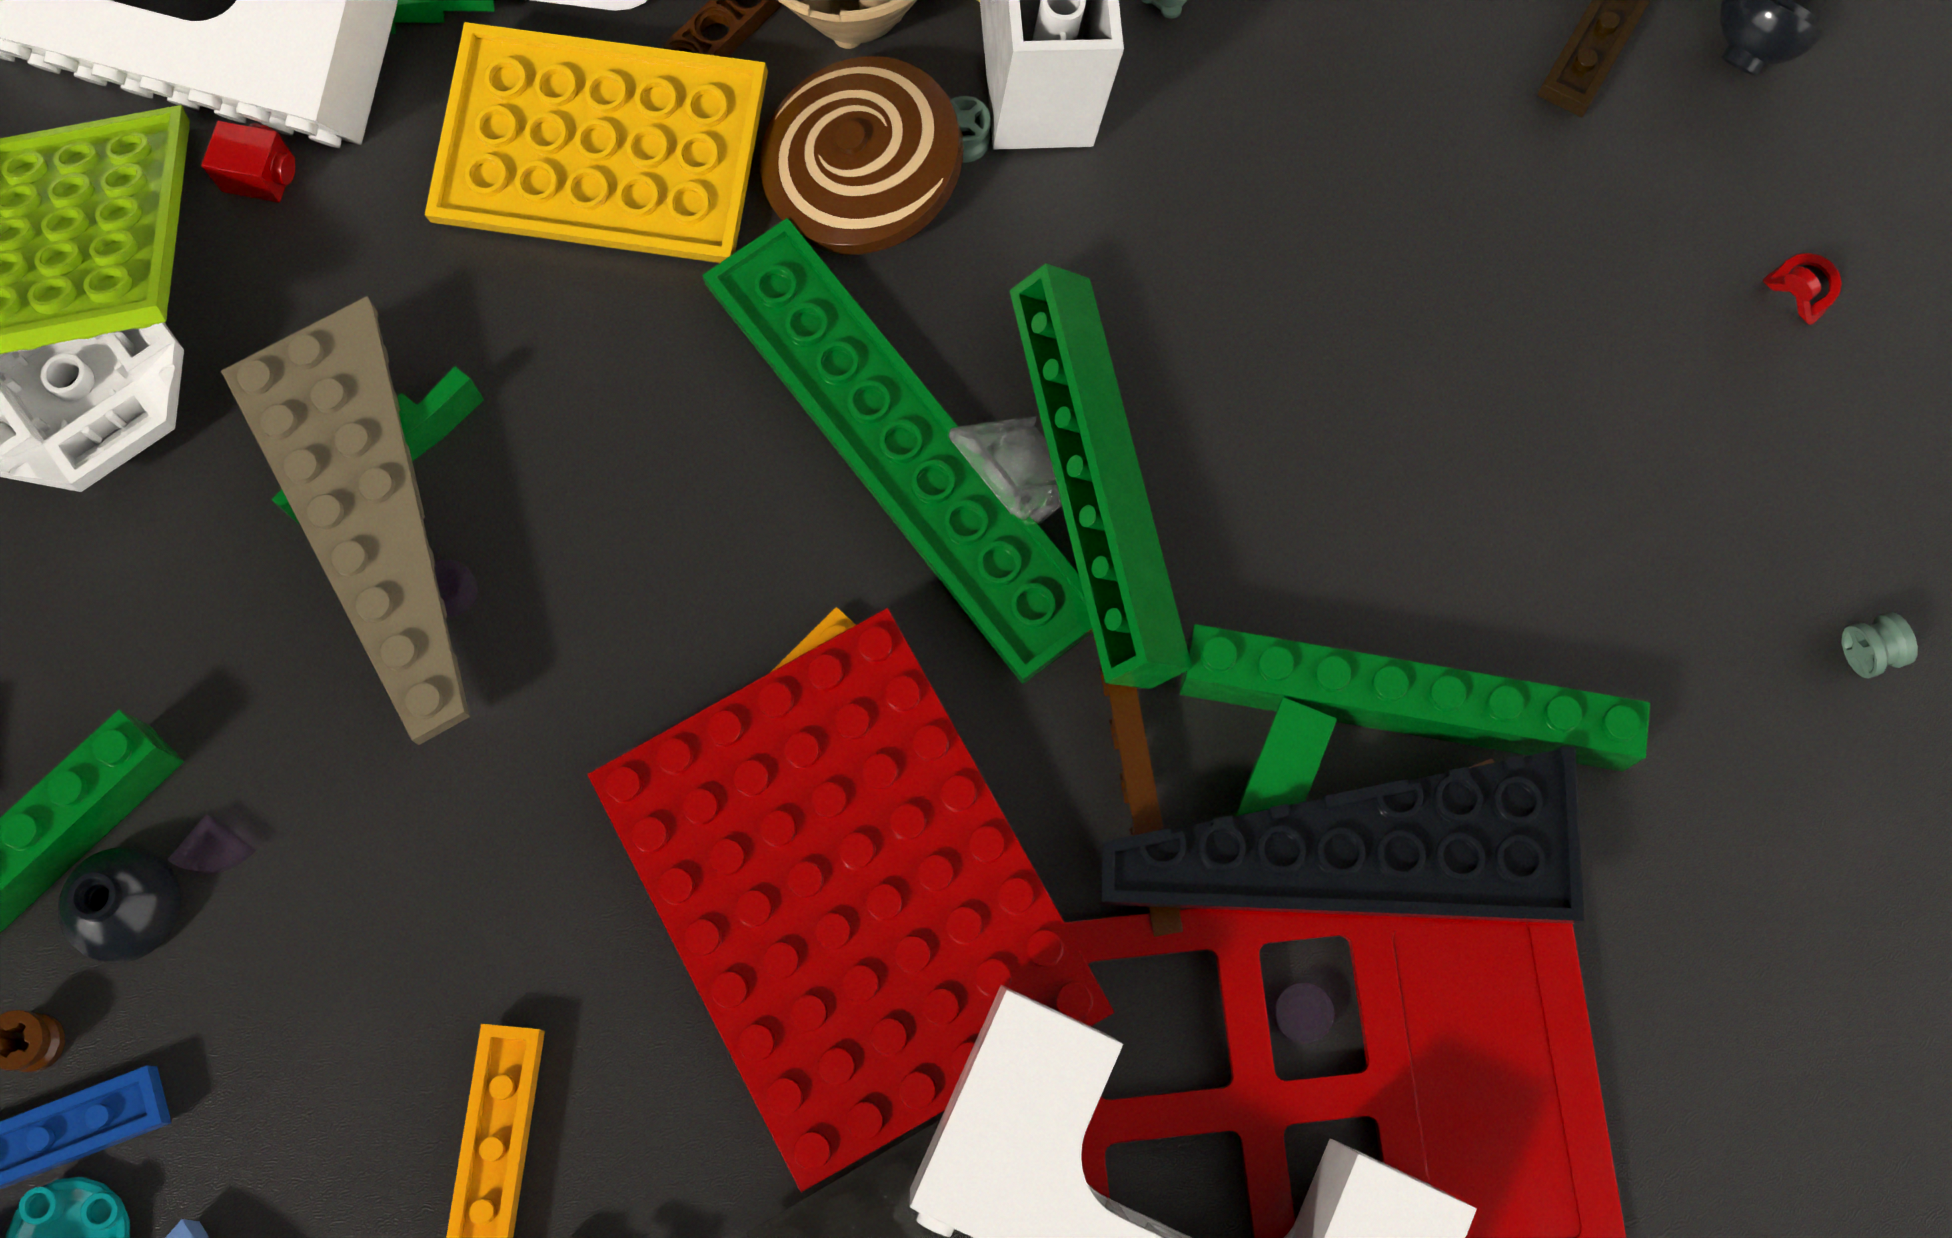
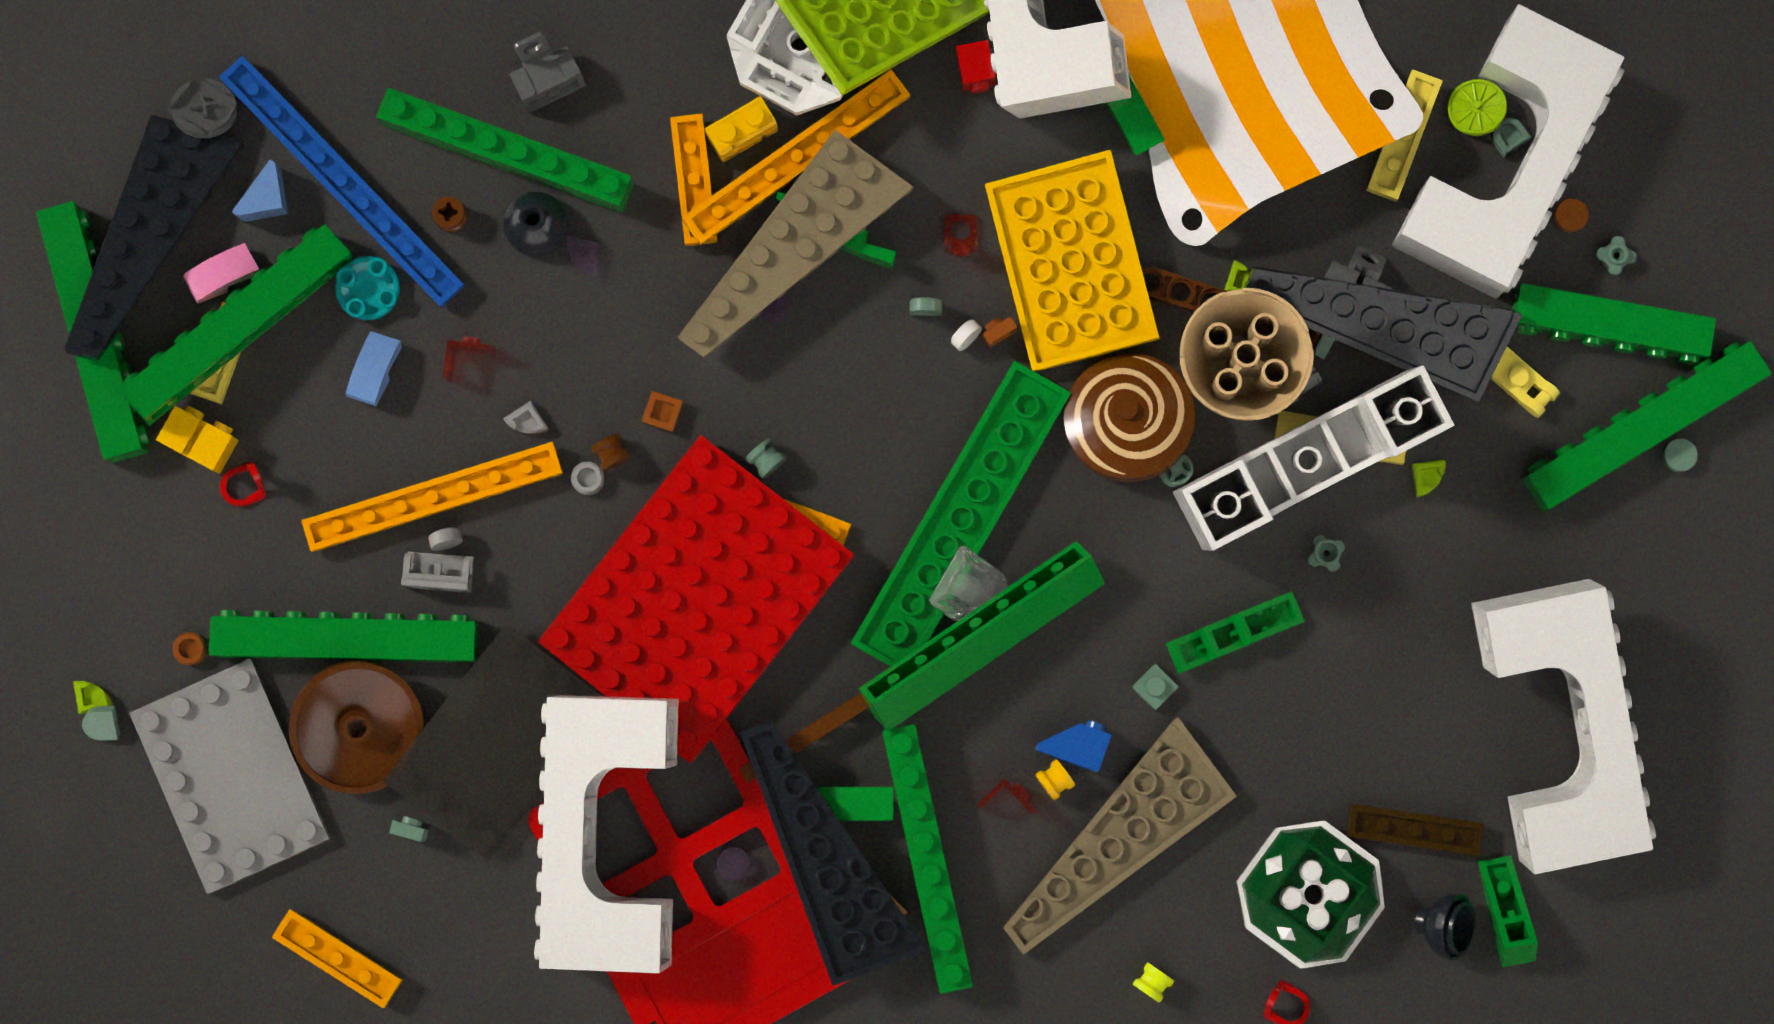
camera: 70 degrees right, 10 degrees up
none -> clear red bracket [443,337,495,382]
none -> light grey tile [503,401,549,435]
none -> light grey tile [571,462,605,495]
none -> reddish brown wheel [590,433,631,472]
none -> dark orange tile [641,391,684,433]
none -> light orange plate [670,113,718,246]
none -> light orange plate [682,69,910,245]
none -> yellow brick [704,96,778,163]
none -> sand green wheel [745,438,787,479]
none -> sand green tile [910,297,942,316]
none -> clear red bracket [944,214,978,256]
none -> white tile [951,320,982,351]
none -> clear red bracket [977,778,1036,815]
none -> dark orange plate [982,316,1017,349]
none -> dark tan wing [1003,718,1237,955]
none -> blue slope [1035,720,1112,773]
none -> yellow wheel [1035,759,1075,801]
none -> sand green plate [1131,664,1179,711]
none -> neon yellow wheel [1132,962,1175,1003]
none -> green slope [1166,591,1305,674]
none -> dark green piece [1236,821,1385,969]

